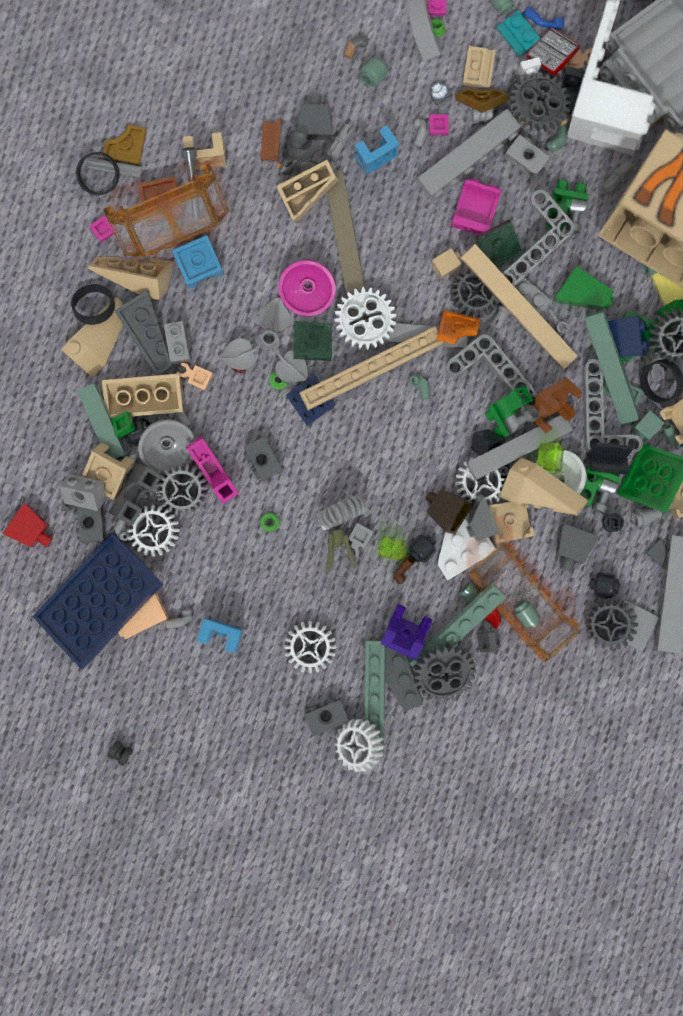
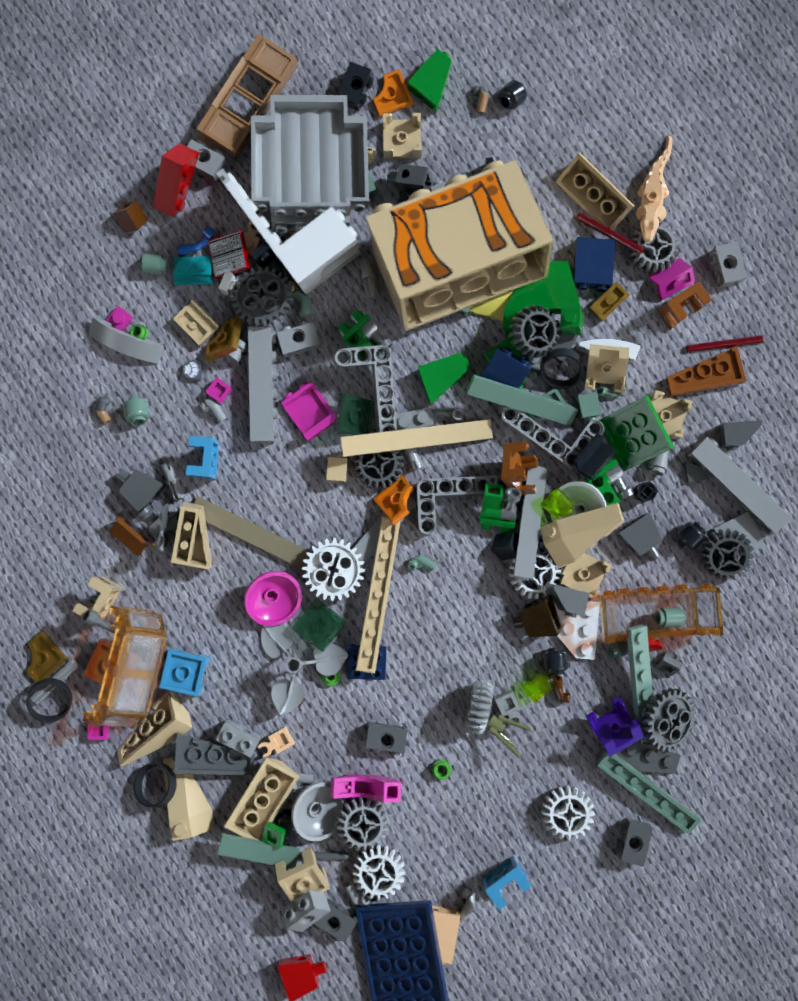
camera: 55 degrees left, 0 degrees up
dark grey arch [108,463,162,526] -> none
white gear [334,719,385,772] -> none

